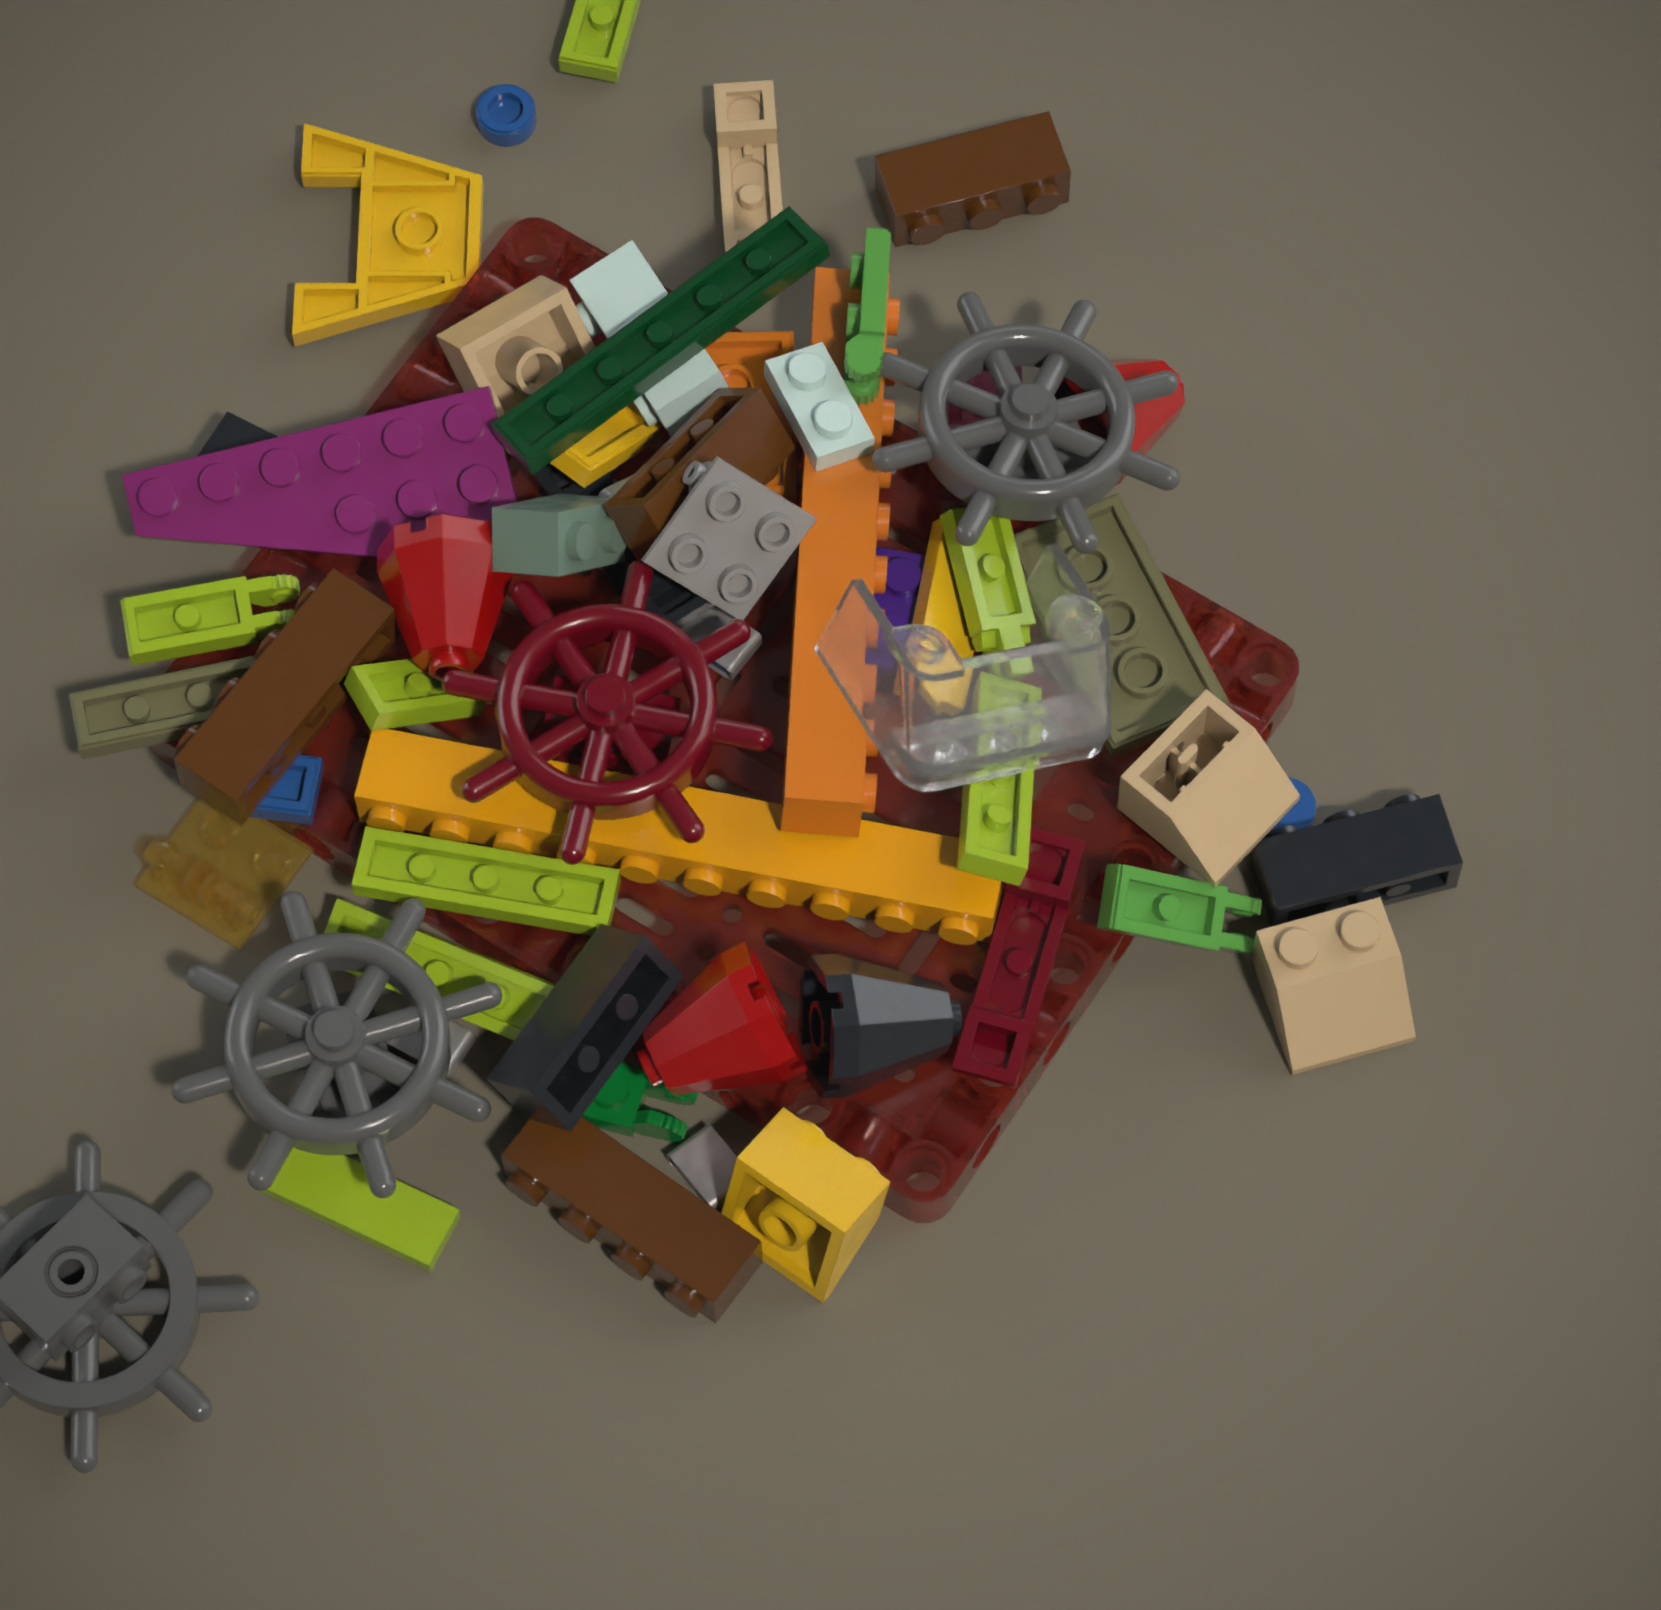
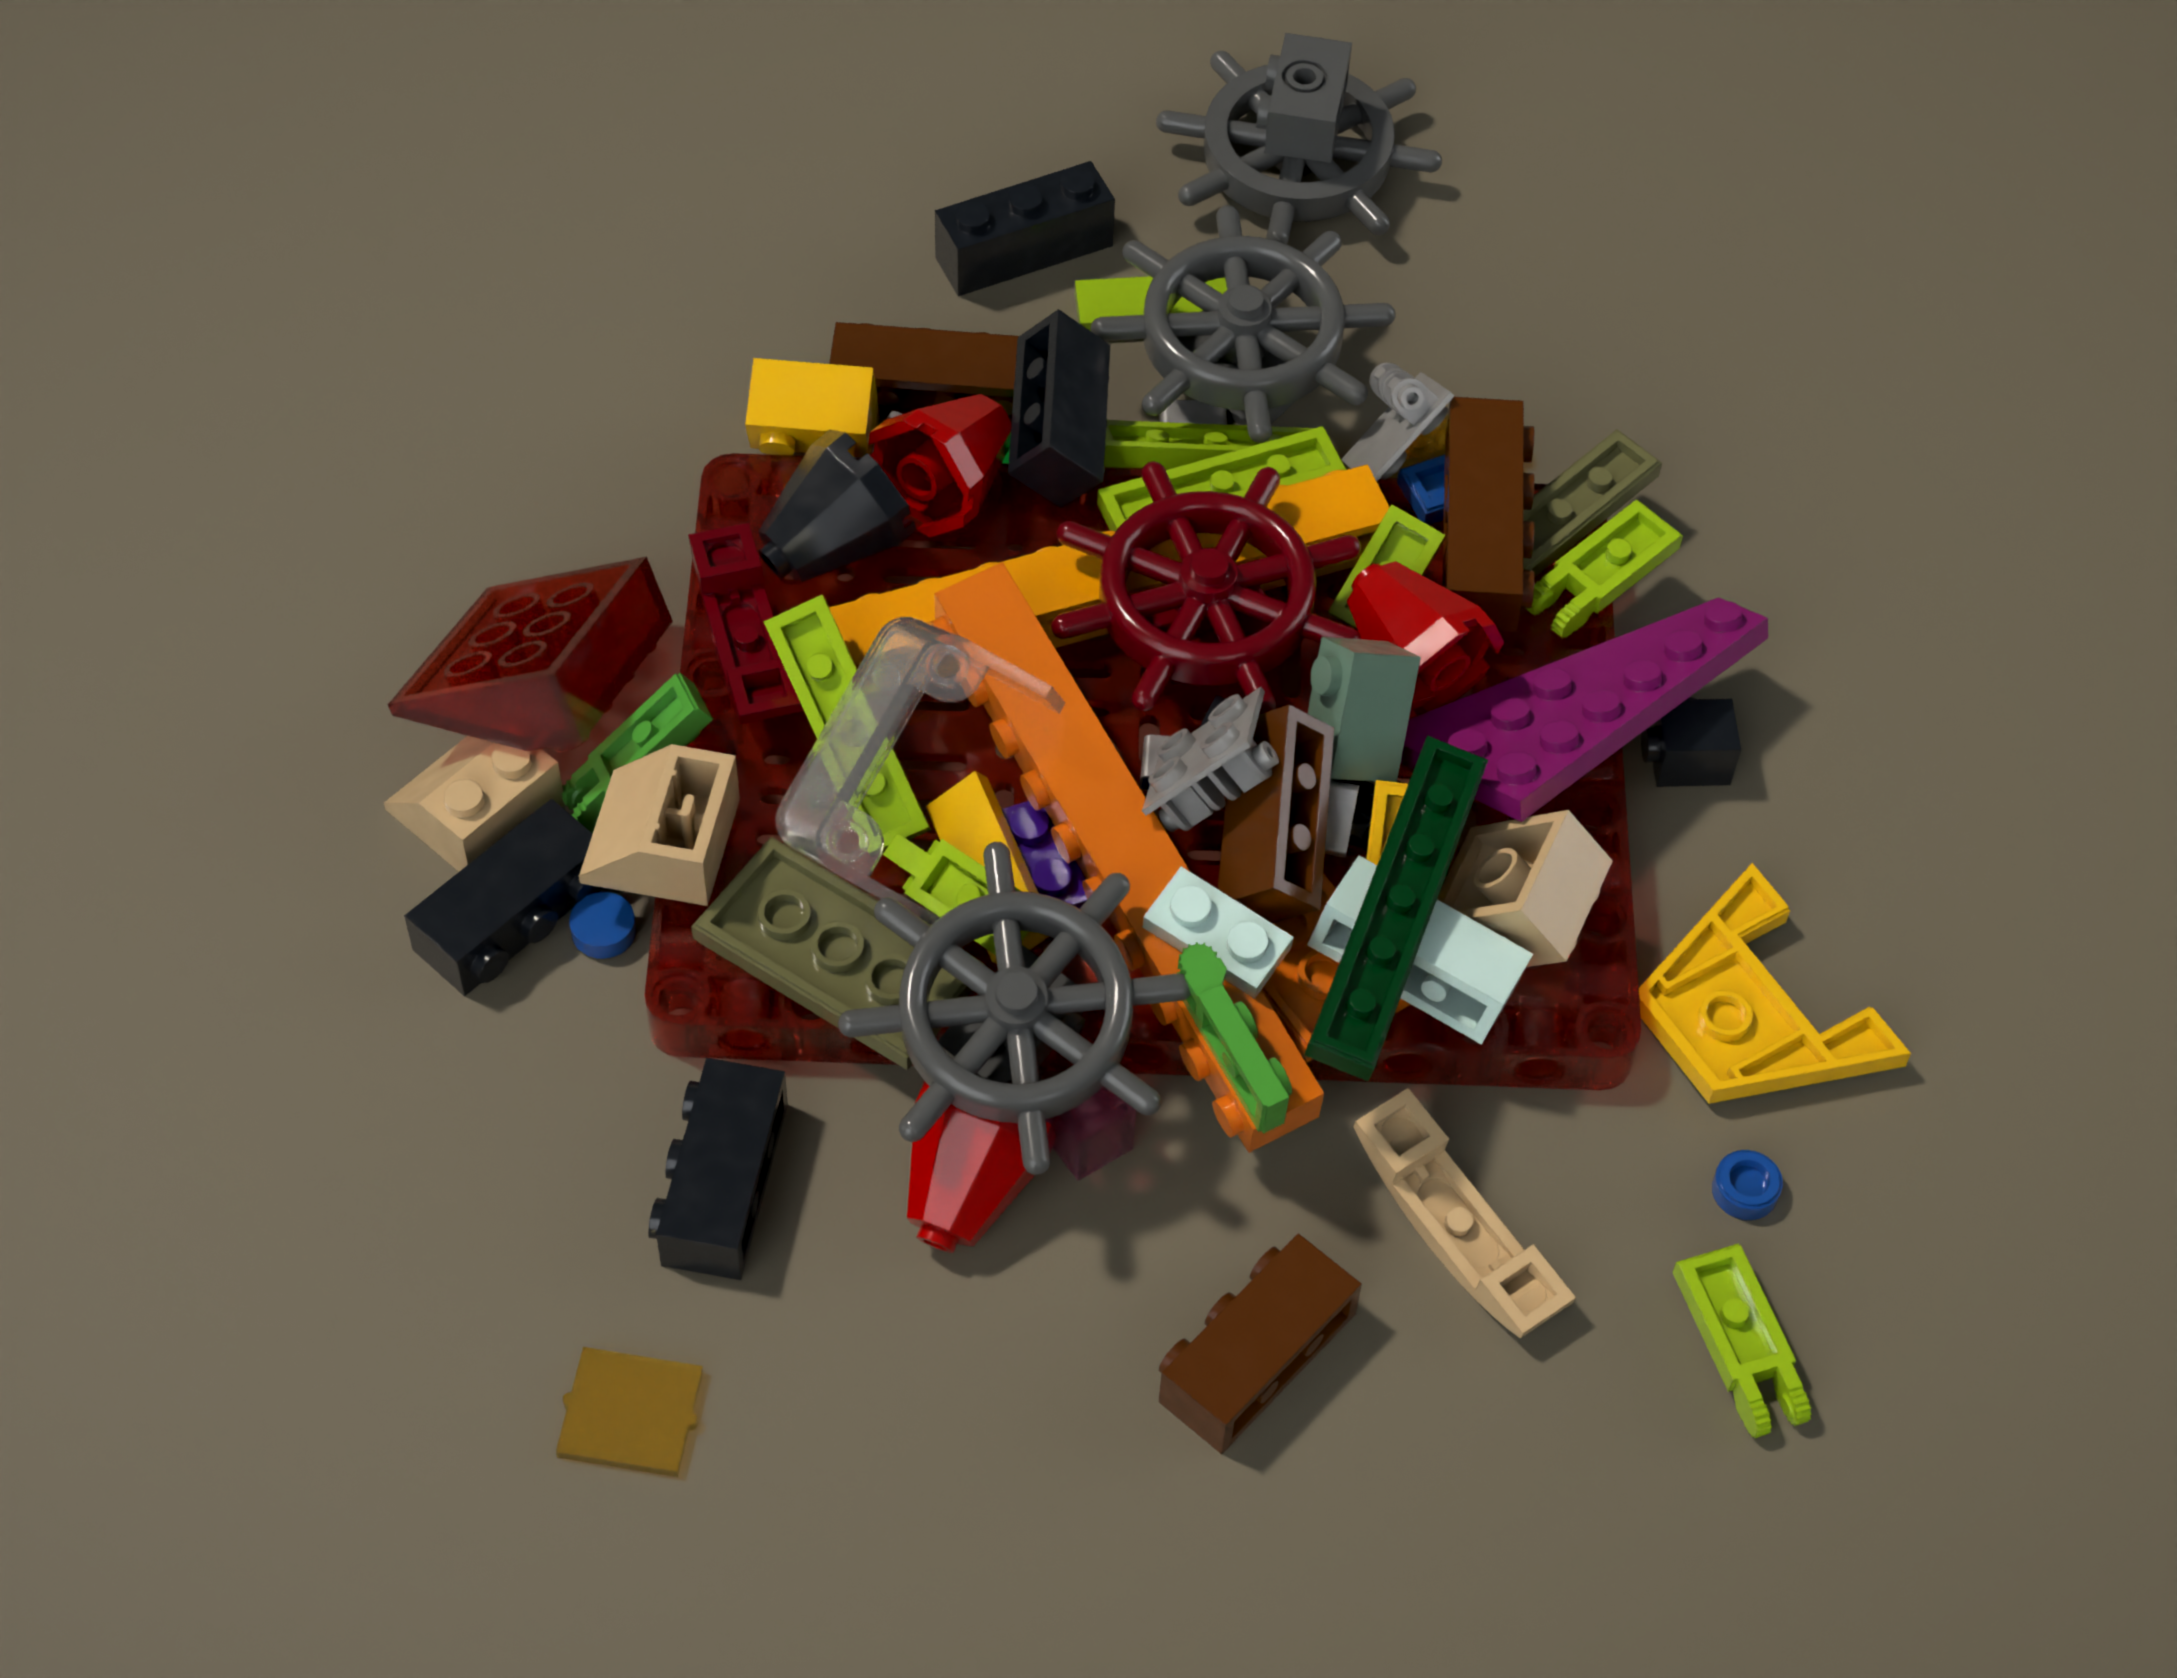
camera: 145 degrees right, 10 degrees down
none -> clear red slope [387,556,673,752]
none -> clear yellow piece [556,1347,703,1477]
none -> black brick [648,1057,788,1280]
none -> black brick [935,161,1115,296]
none -> light grey hinge [1341,362,1455,481]

